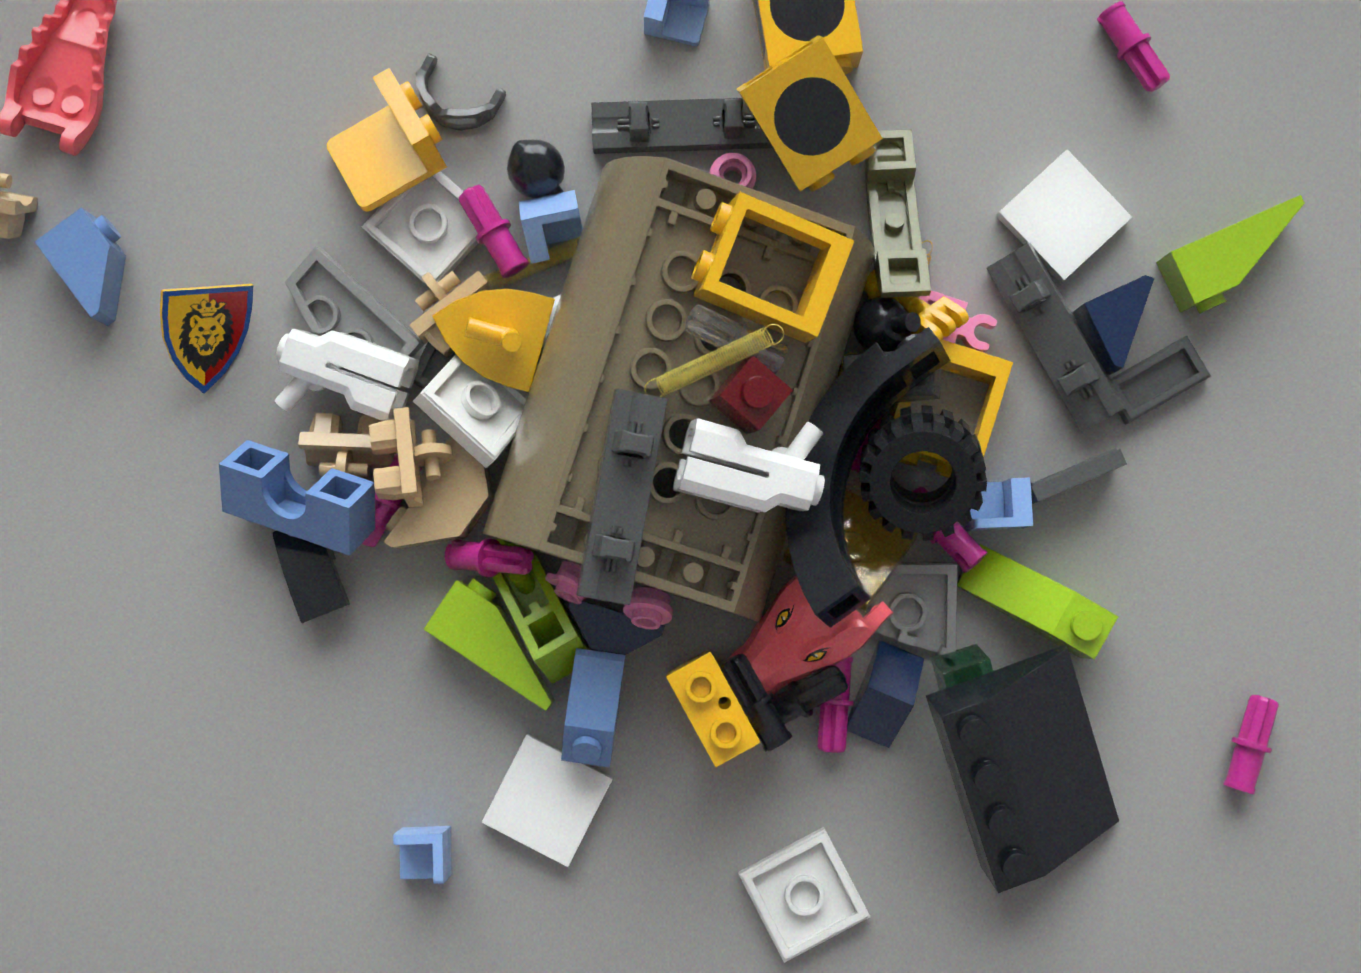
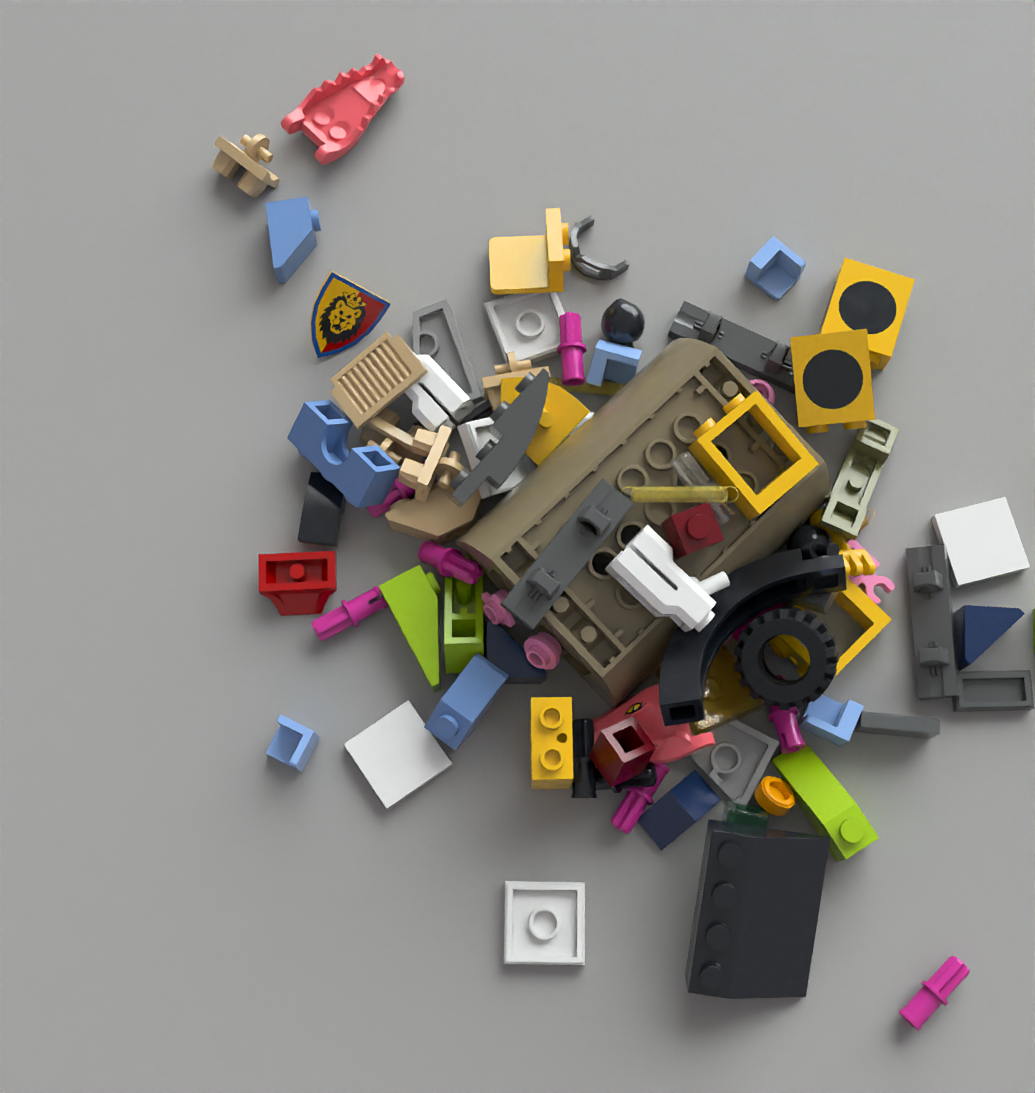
camera: 30 degrees right, 10 degrees down
none -> red slope [258,551,337,616]
none -> dark pink axle [311,586,388,641]
none -> tan window [330,331,428,430]
none -> dark grey slope [449,368,549,508]
none -> dark red brick [589,716,656,788]
none -> light orange tile [754,776,795,816]

